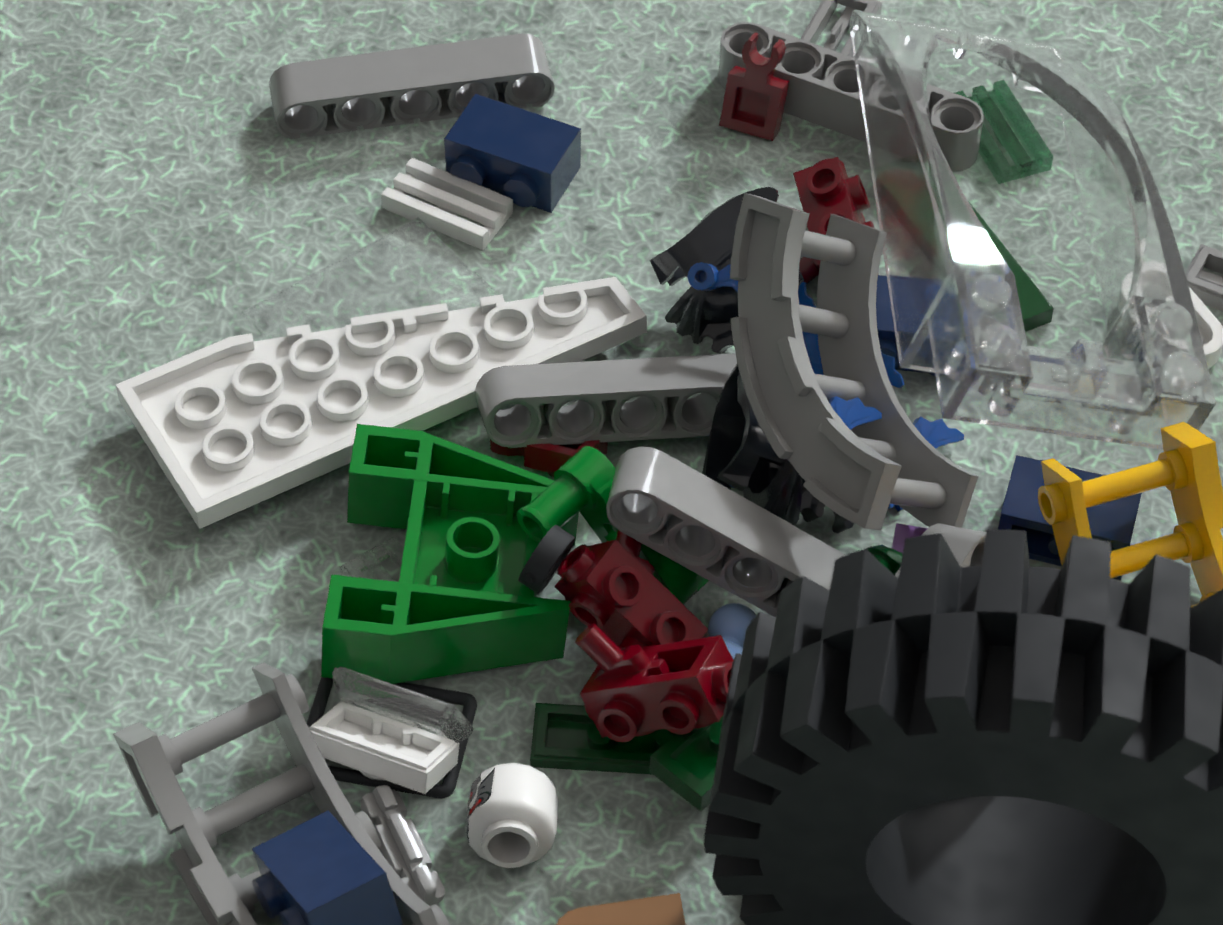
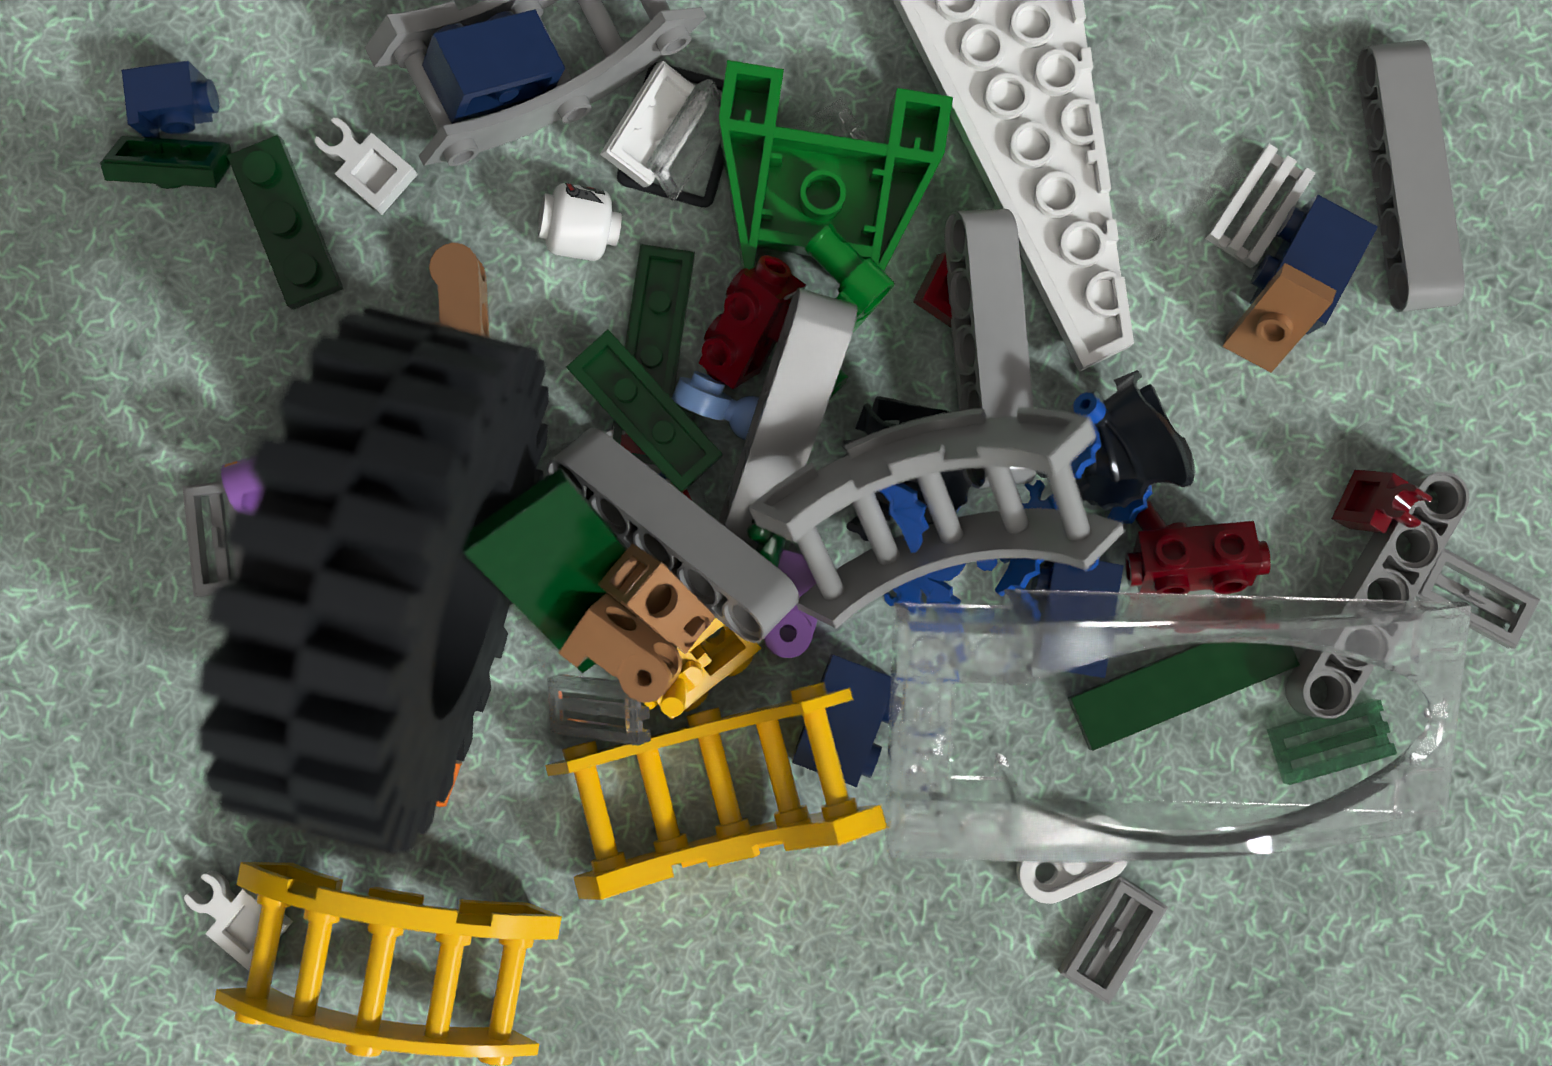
camera: 95 degrees right, 35 degrees up
light grey axle [361,785,445,906] -> none
black piece [518,525,575,594] -> none
dark red brick [575,623,734,742] -> none
none -> medium nougat plate [1223,263,1336,373]

